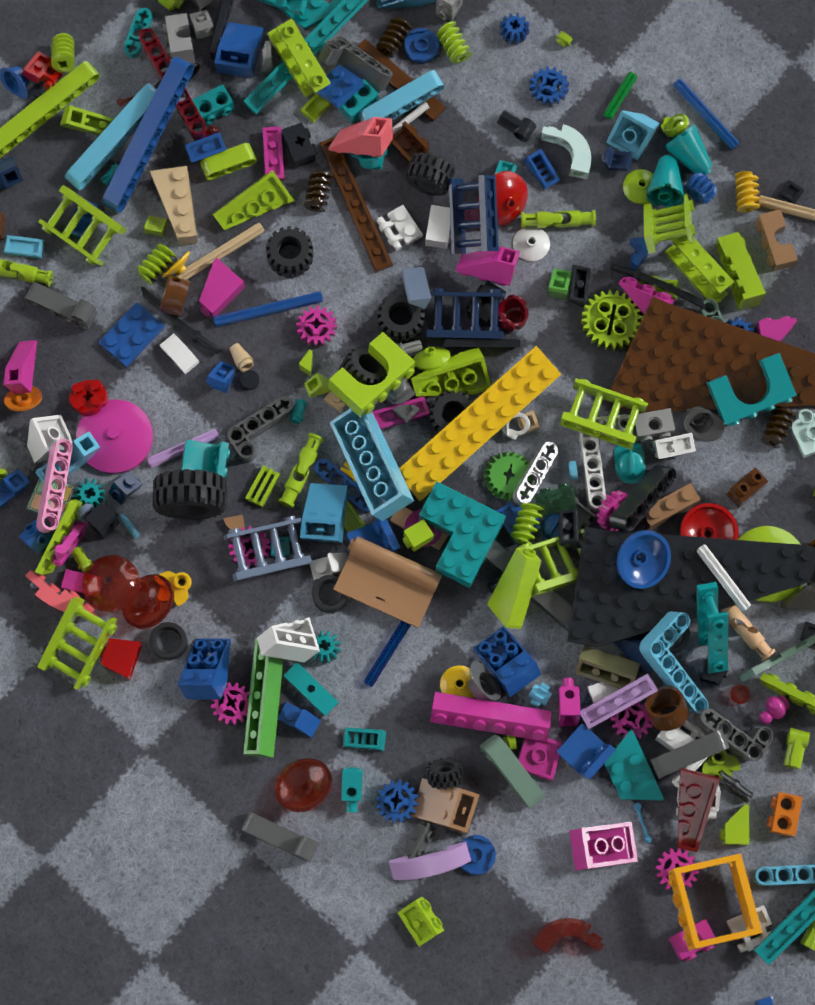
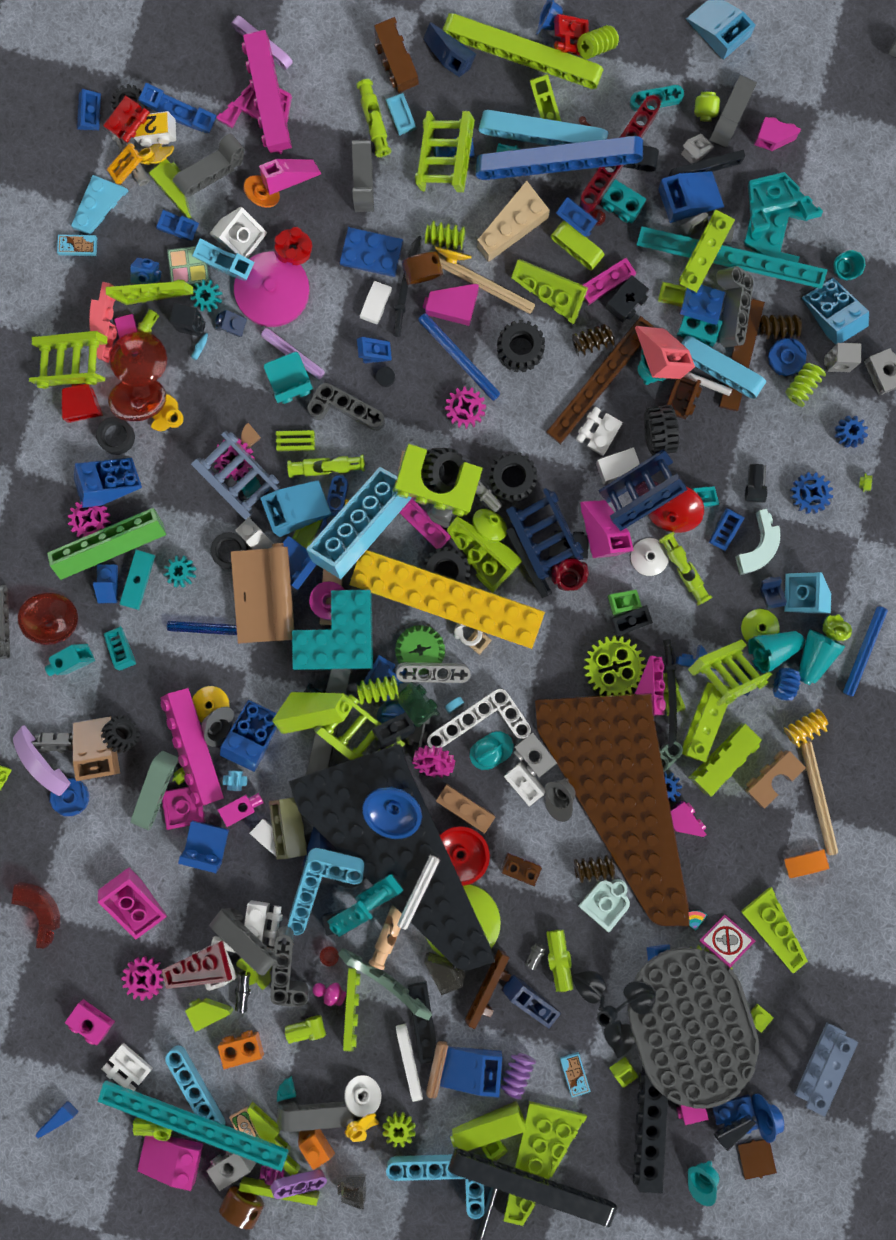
camera: 70 degrees right, 10 degrees up
bright pink beam [36,439,72,533] -> none
dark pink plate [52,521,88,566] -> none
sand blue tile [76,504,95,523] -> none
lime slope [144,215,167,237] -> none
black tyre [152,469,227,520] -> none
light grey arch [163,13,195,64] -> none
tan cone [230,343,254,372] -> none
white wedge [257,617,320,662] -> none
teal pin [289,399,307,424] -> none
lime slope [299,350,313,377] -> none
lime slope [304,373,331,398] -> none
blue gear [376,780,419,824] -> none
flat silver tile [393,405,420,424] -> none
sand blue slope [401,267,431,309] -> none
lime brick [402,519,434,552] -> none
lime fence [559,378,648,450] -> none
lavender plate [580,674,658,729] -> none
green axle [603,71,637,119] -> none
teal wing [604,729,664,800] -> none
black beam [610,465,676,532] -> none
dark pink gear [610,701,652,739] -> none
dark azure hinge [634,803,652,843] -> none
reddish brown piece [645,686,689,731] -> none
light orange window [668,853,762,951] -> none
teal arch [706,353,797,427] -> none
black tile [778,180,804,204] -> none

